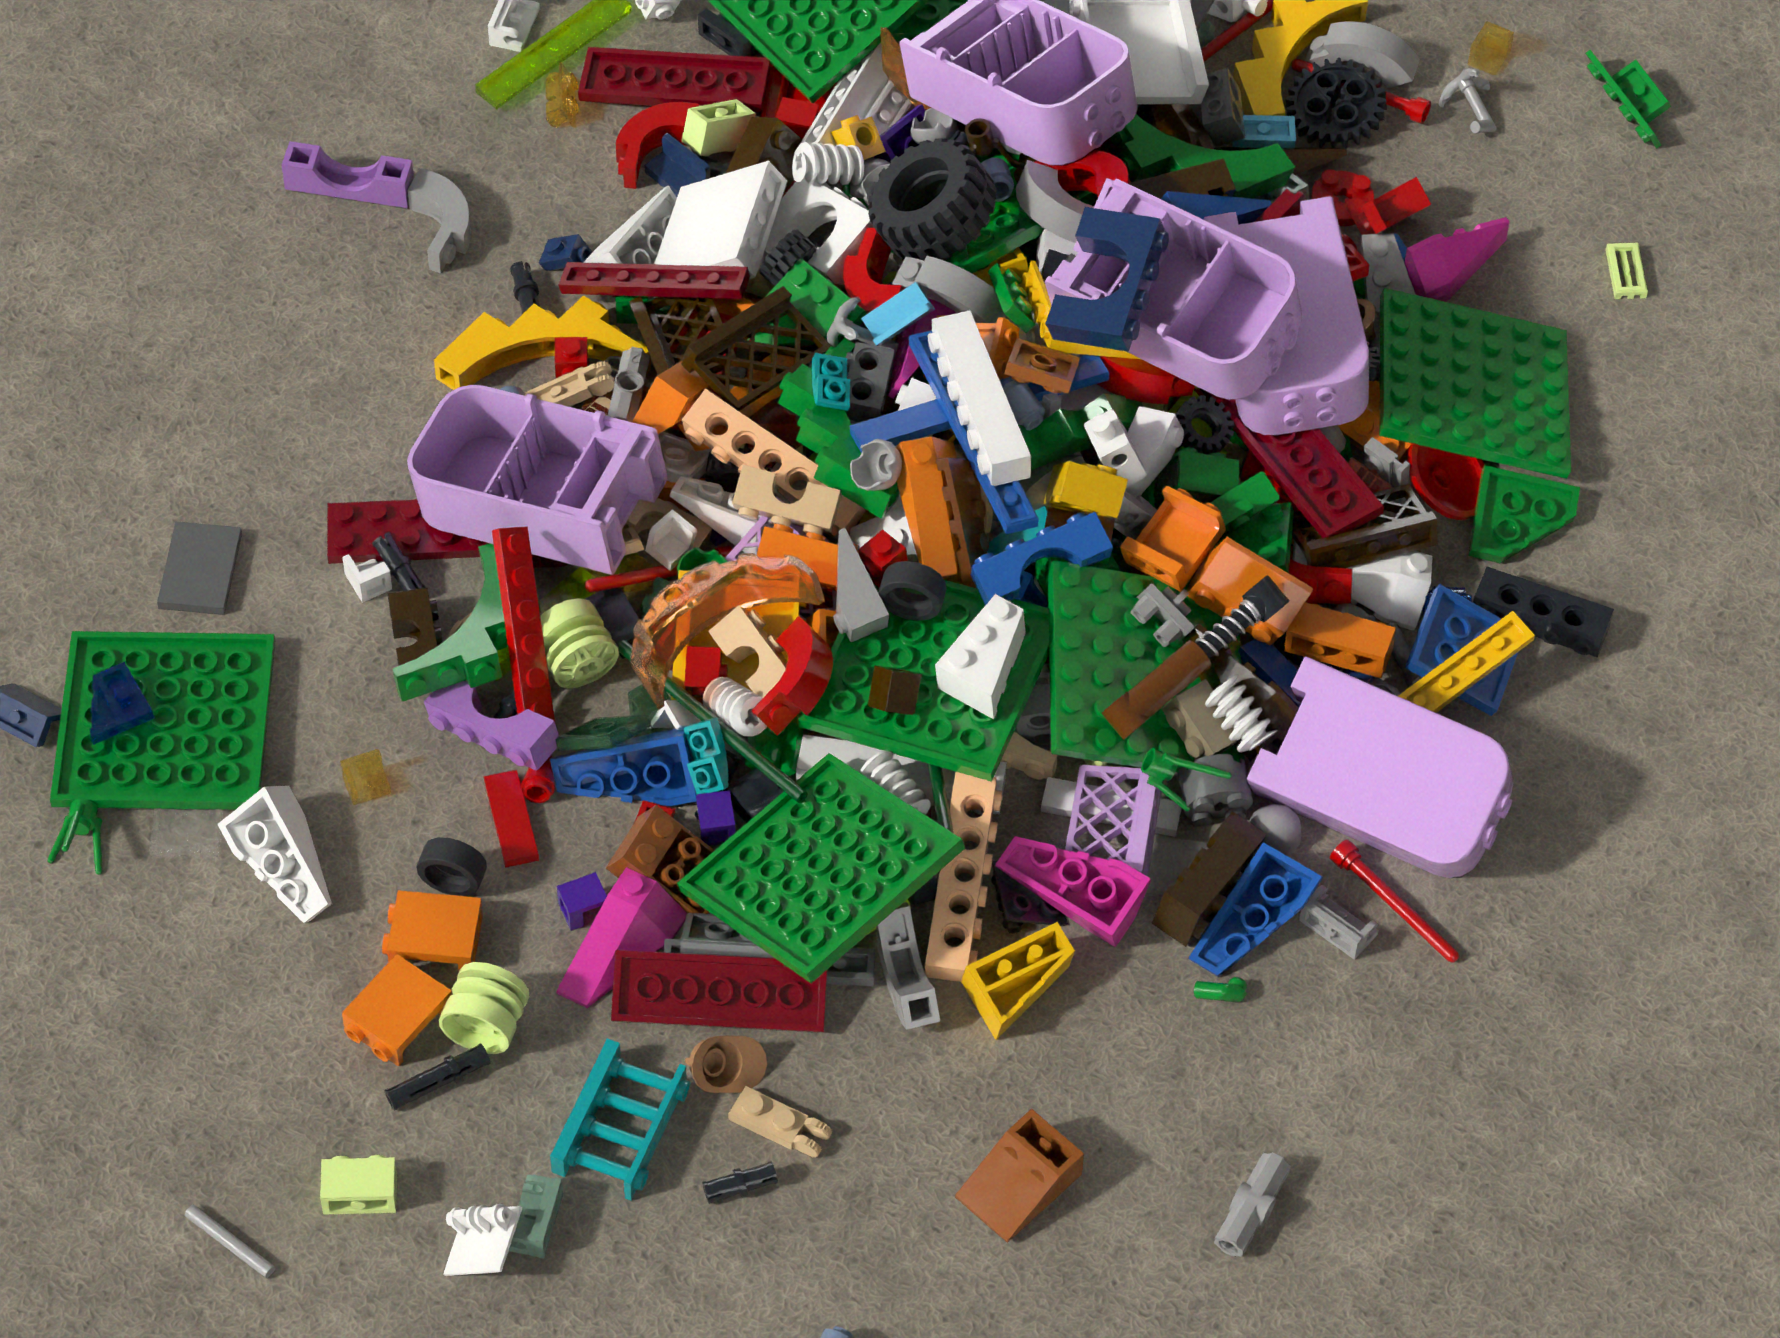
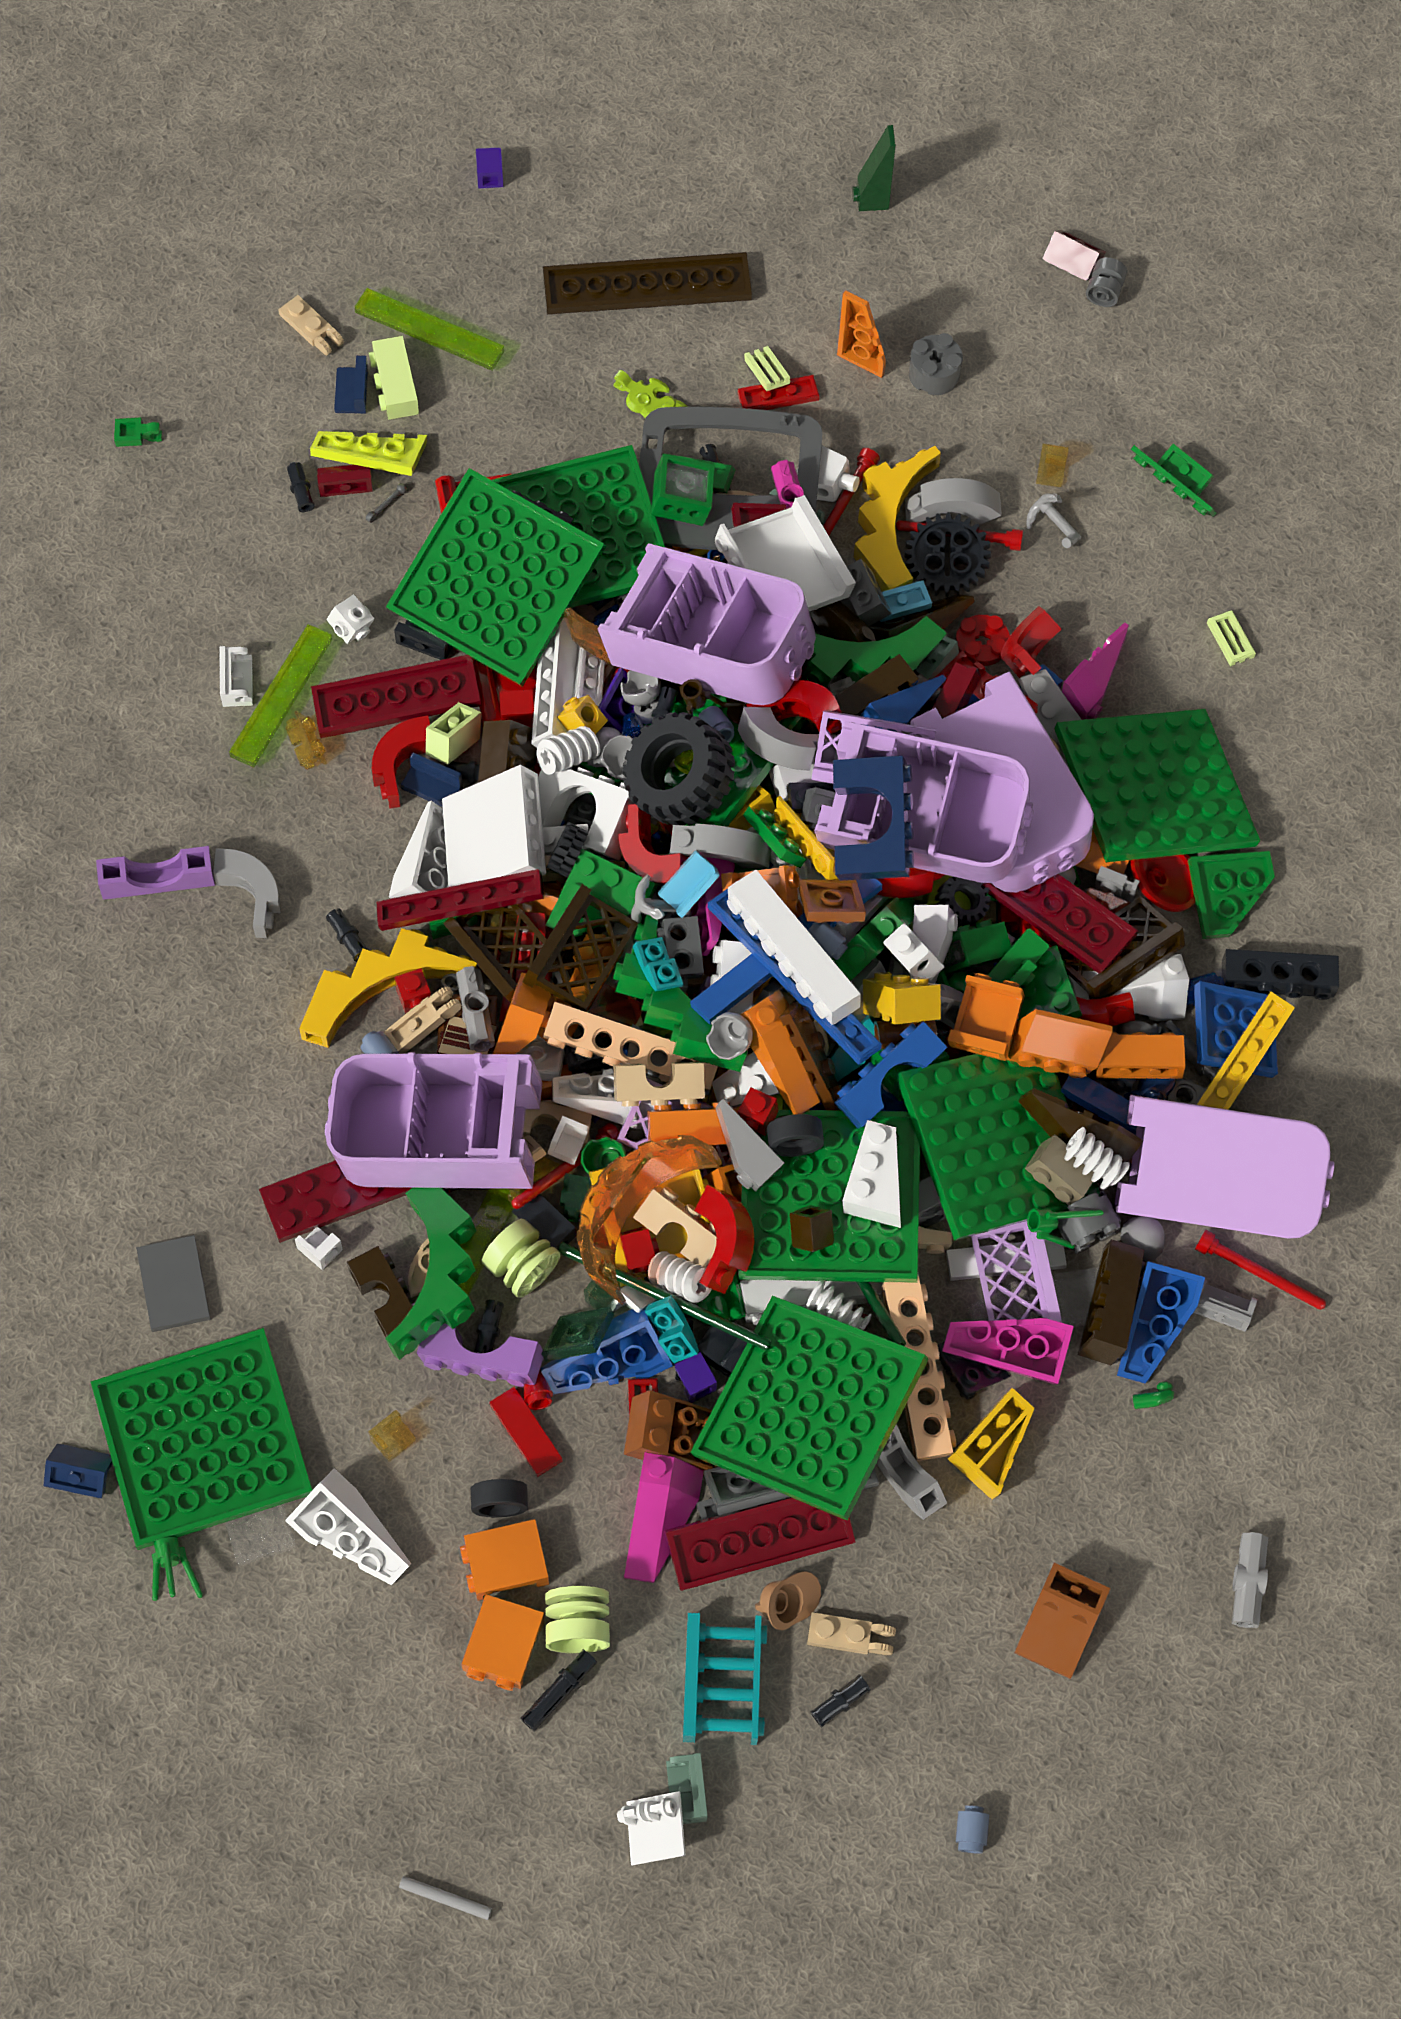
camera: 20 degrees left, 10 degrees up
clear blue wing [90,662,154,745] -> none
yellowish green brick [320,1155,397,1214] -> none
black pin [372,532,426,591] -> none
red plate [492,526,555,722] -> none
dark blue bracket [539,234,593,271] -> none
dark purple panel [557,872,607,931] -> none
piece [1101,575,1290,740] -> none
light grey hips [1131,583,1194,647] -> none

